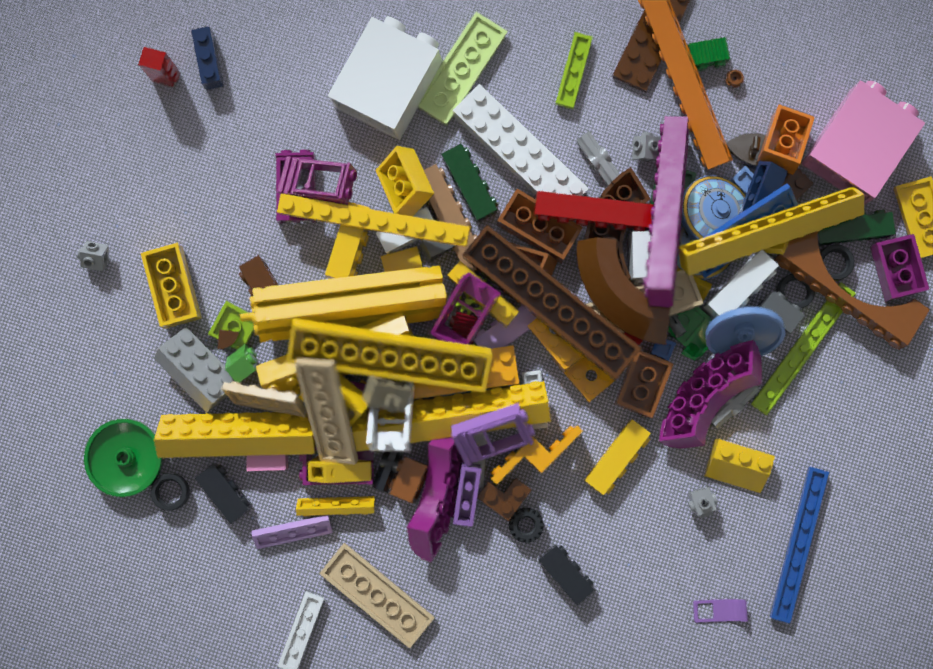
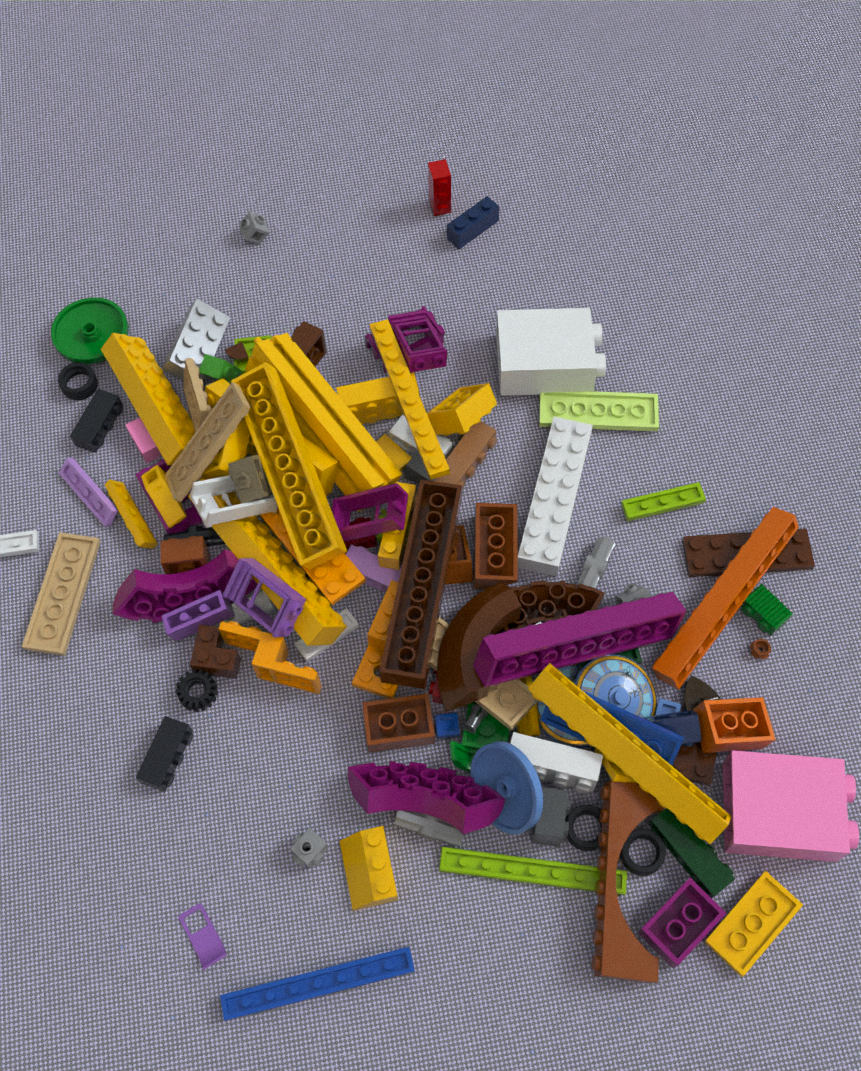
camera: 60 degrees right, 20 degrees down
yellow brick [140,243,202,329] -> none
dark green brick [441,143,499,223] -> none
red brick [533,191,654,232] -> none
yellow brick [583,419,651,495] -> none

